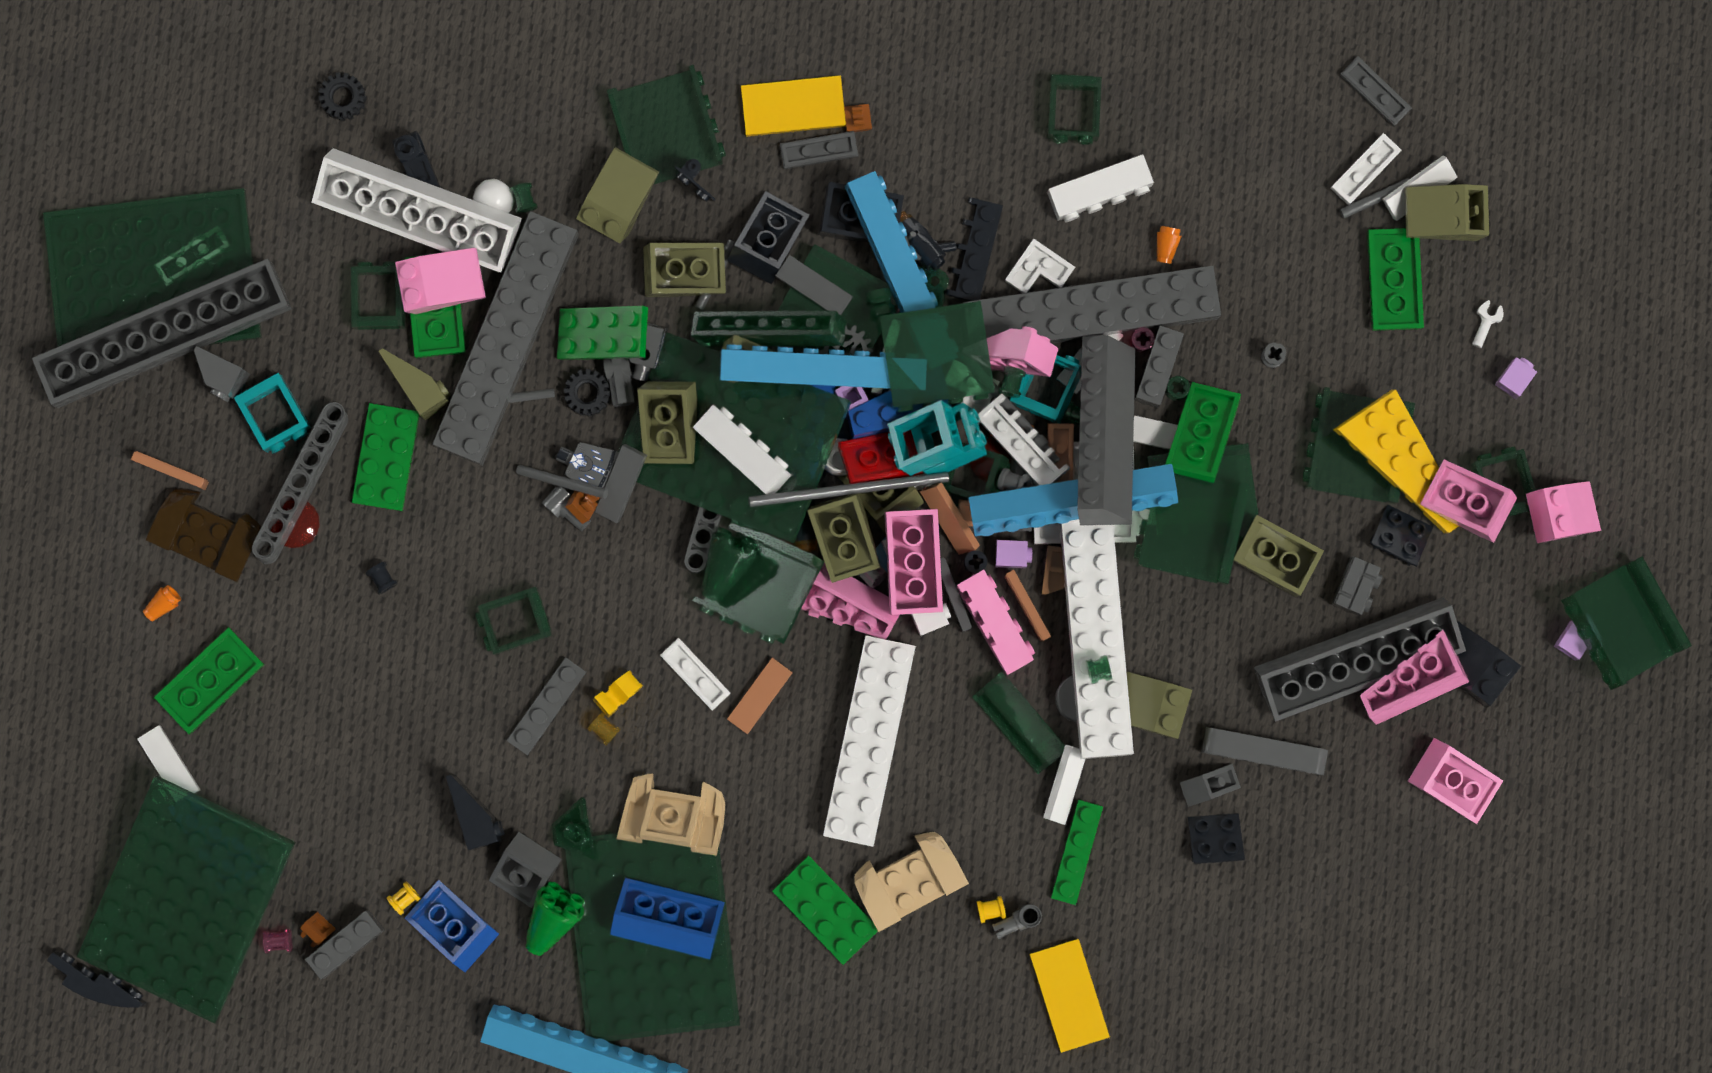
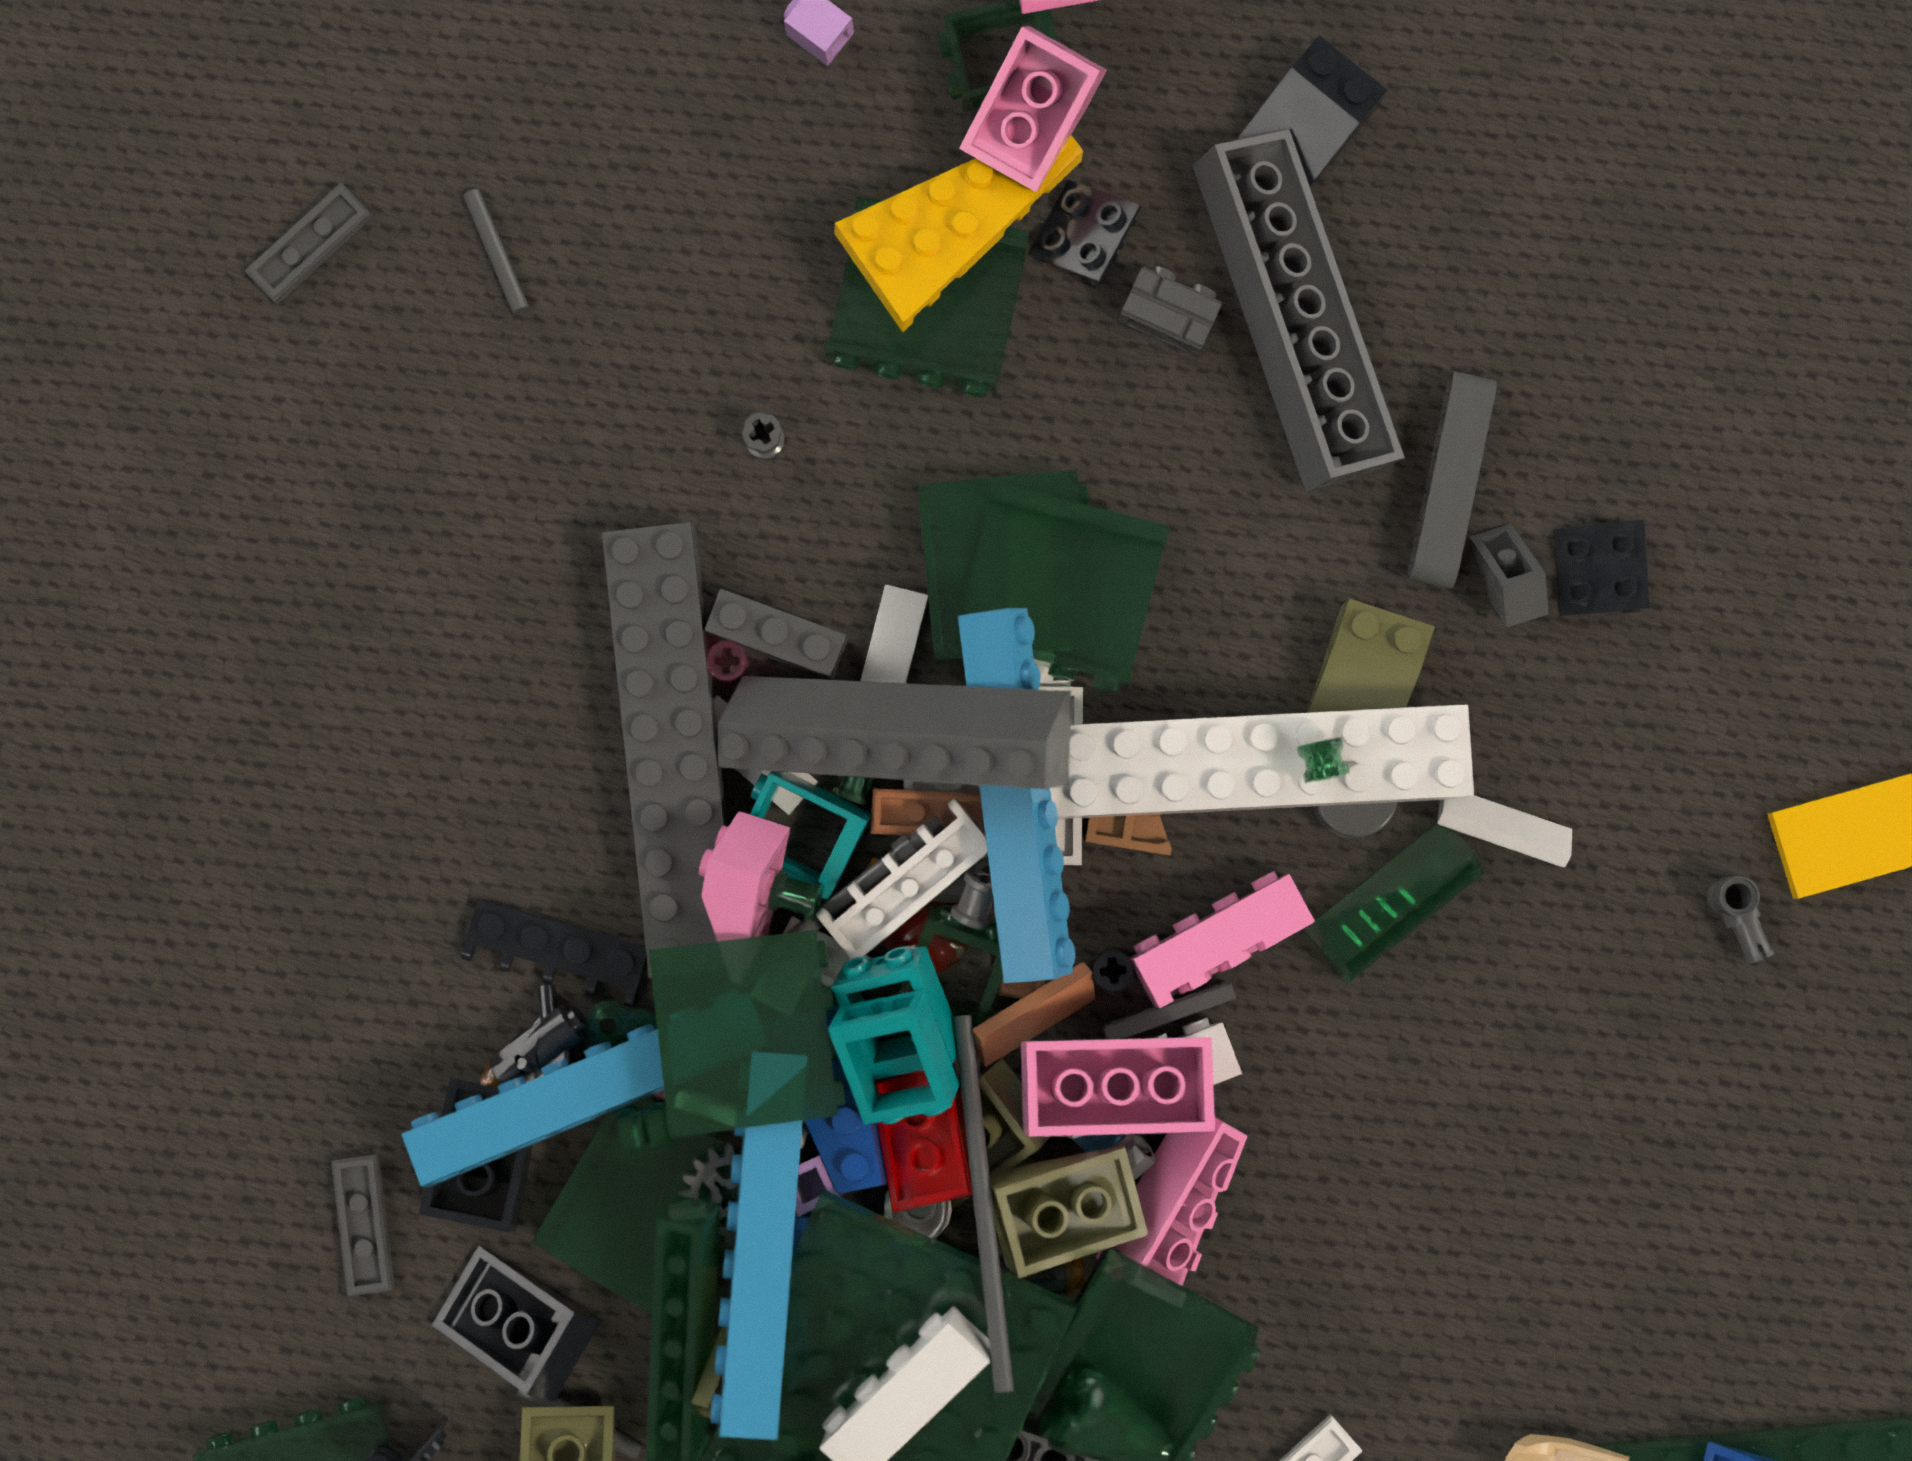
camera: 85 degrees left, 0 degrees up
nougat tile [727,658,792,734] -> none
yellow tile [741,76,846,137] -> none
green plate [772,856,878,965] -> none
dark grey tile [775,255,853,319] -> none
white brick [823,636,916,847] -> none
dark orange tile [844,104,872,132] -> none
tan piece [854,832,969,932] -> none
yellow bush [976,896,1006,923] -> none
lavender brick [995,540,1032,568] -> none
white plate [1005,239,1075,294] -> none
nougat tile [1005,570,1051,642] -> none
clear green window [1047,74,1102,145] -> none
white brick [1047,154,1154,222] -> none
green plate [1051,800,1103,905] -> none
orange cone [1157,226,1182,264] -> none
green plate [1165,382,1241,483] -> none
clear green bush [1166,376,1190,401] -> none
olive slope [1233,515,1324,597] -> none
white plate [1330,133,1401,205] -> none
bright pink wedge [1360,630,1469,725] -> none
green plate [1367,228,1424,331] -> none
white tile [1382,156,1457,221] -> none
olive slope [1405,184,1489,241] -> none
bright pink slope [1408,738,1503,824] -> none
white bar [1472,300,1503,348] -> none

